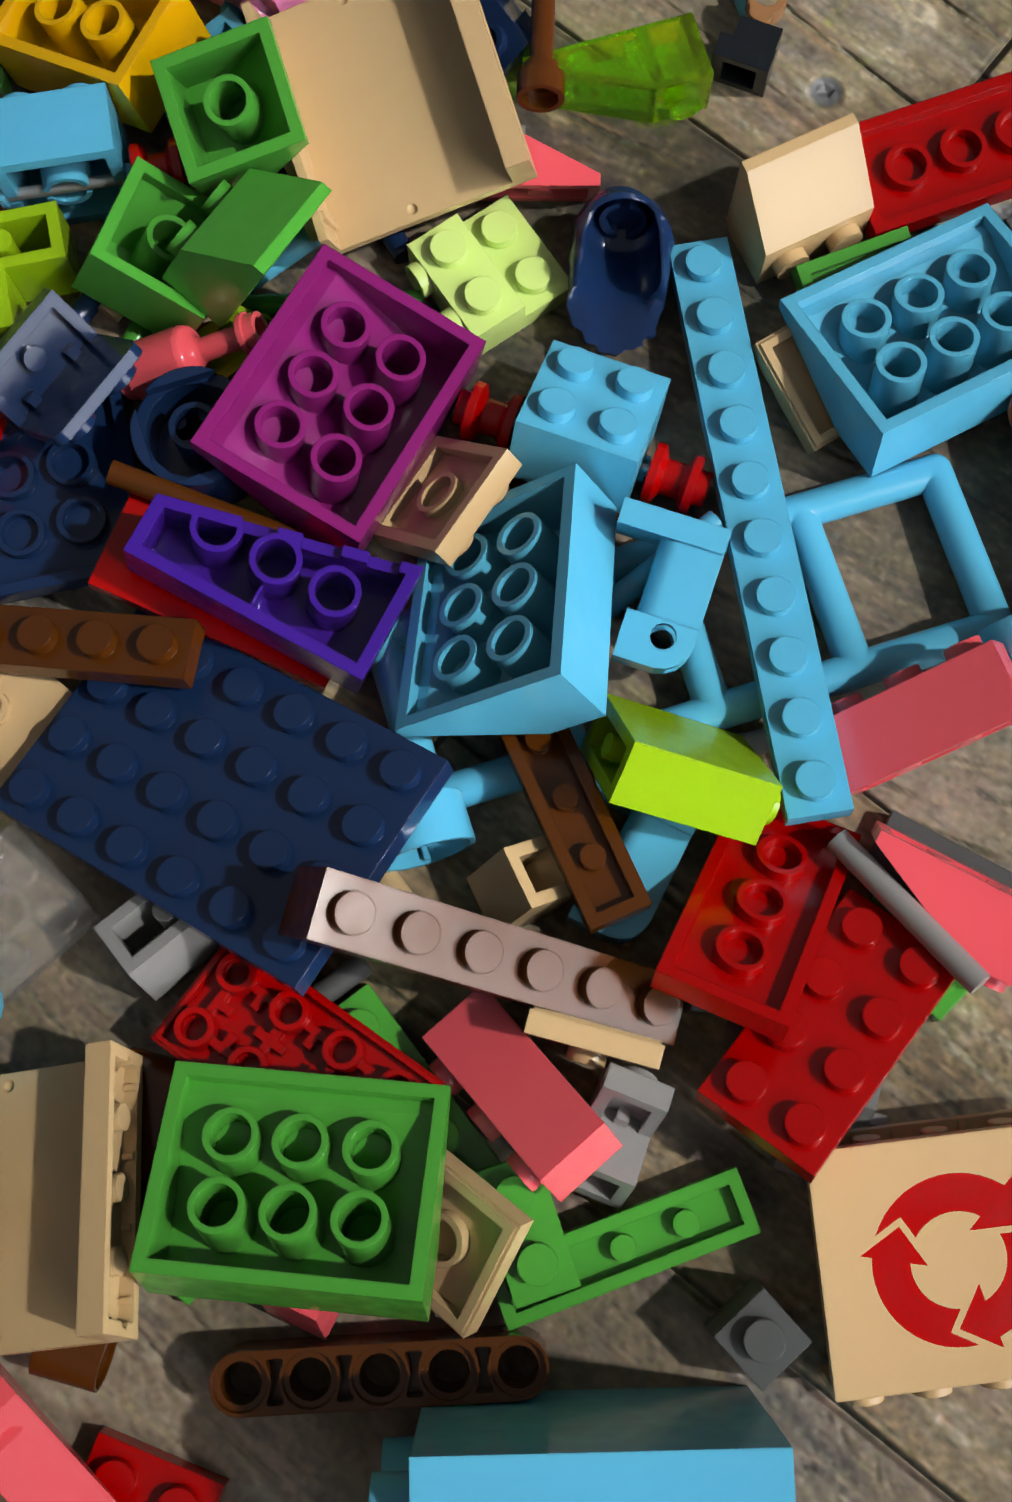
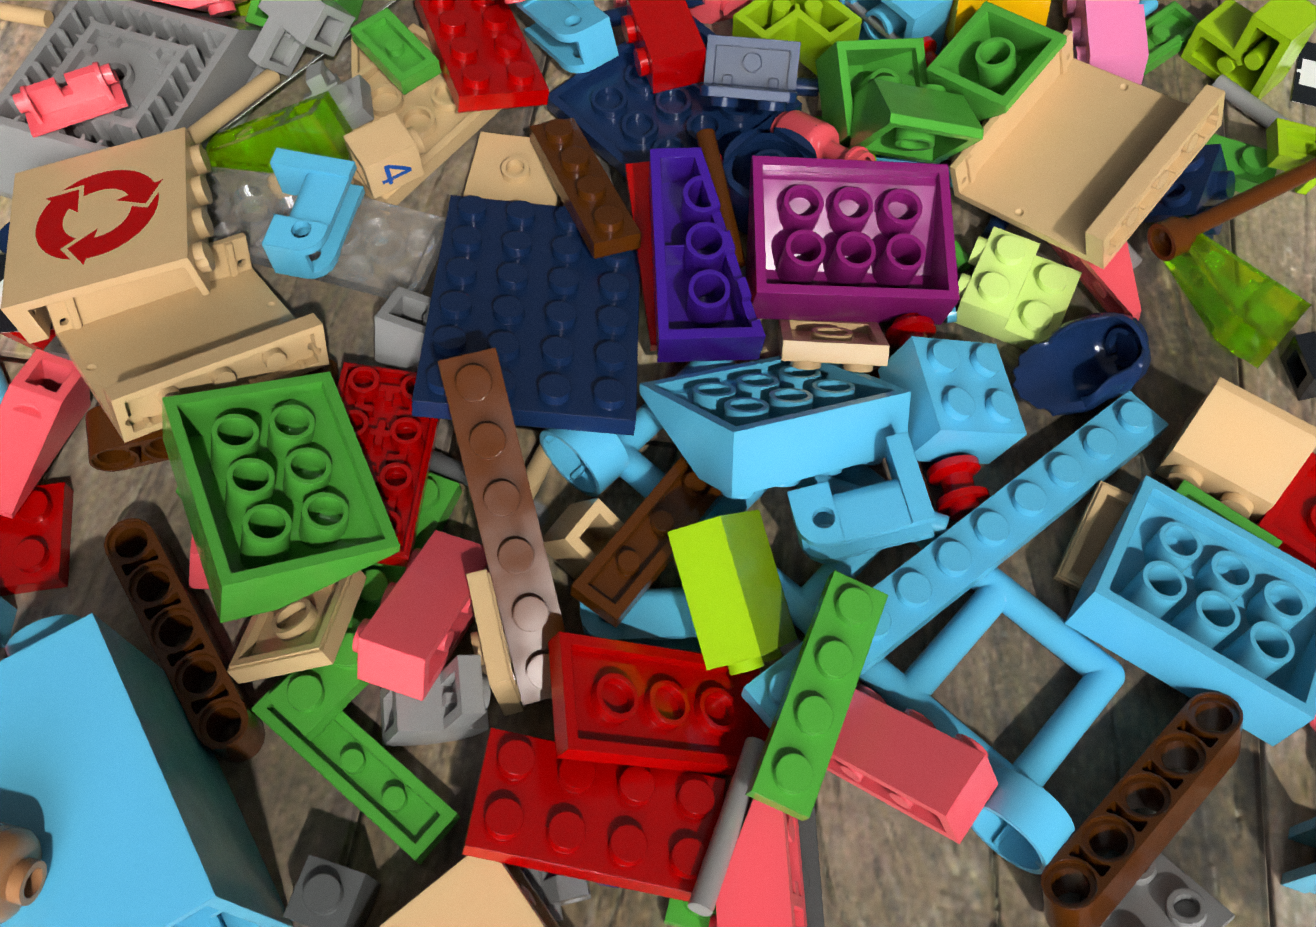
camera: 60 degrees right, 15 degrees down
none -> bright green plate [745,570,888,821]

